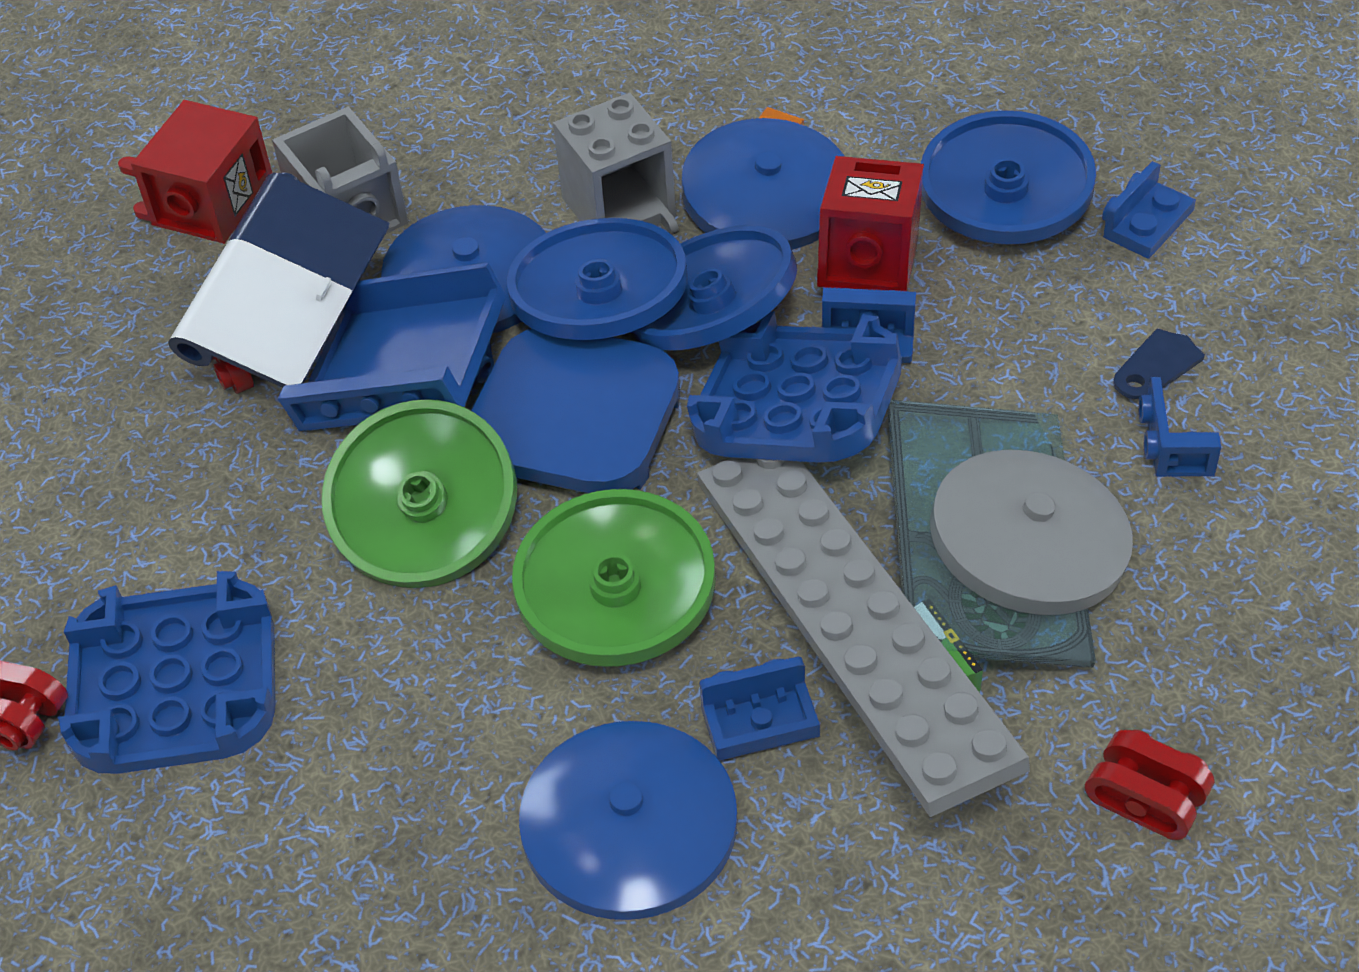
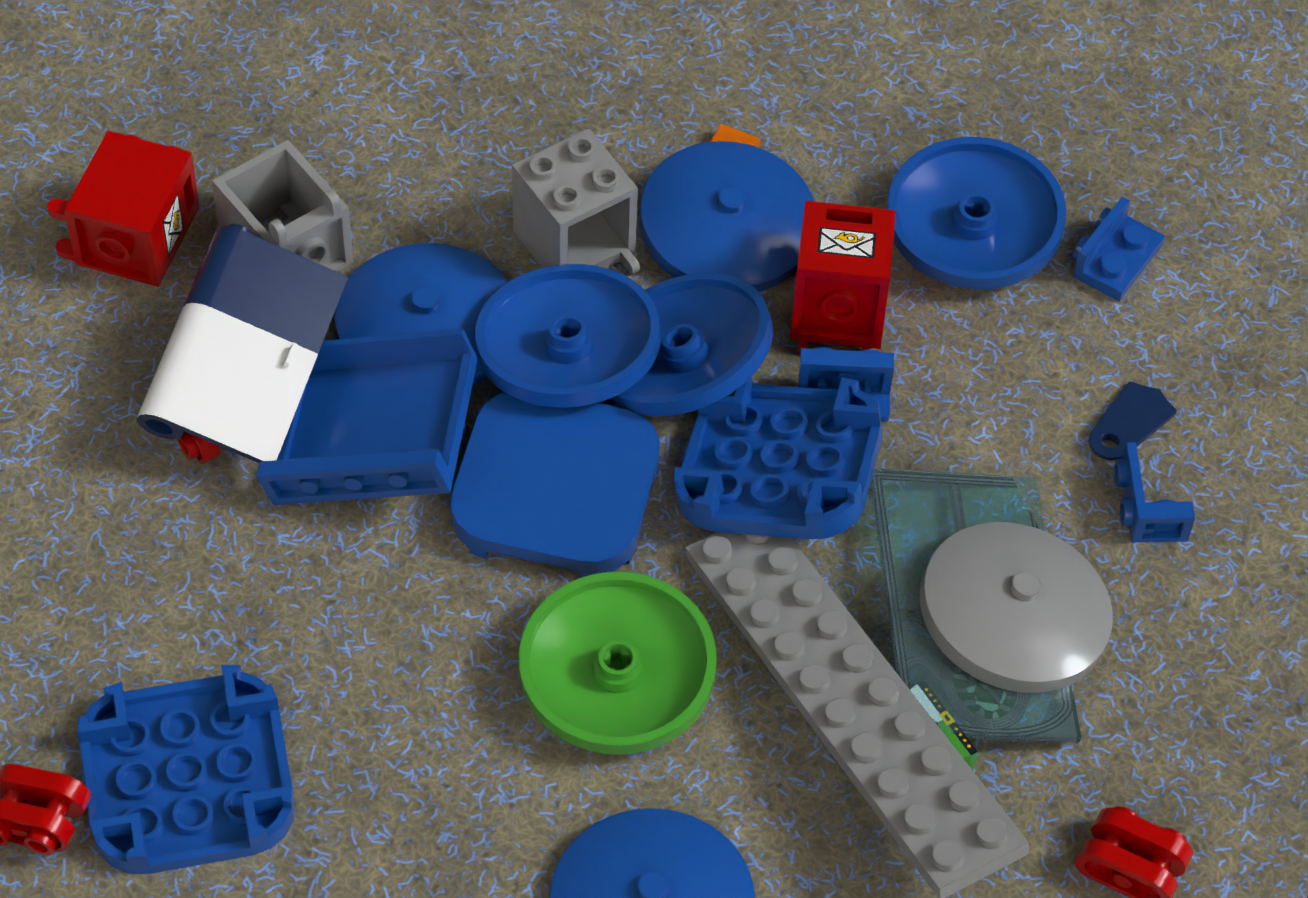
camera: 10 degrees left, 5 degrees up
bright green dish [322,399,517,588] -> none
blue bracket [699,657,820,761] -> none

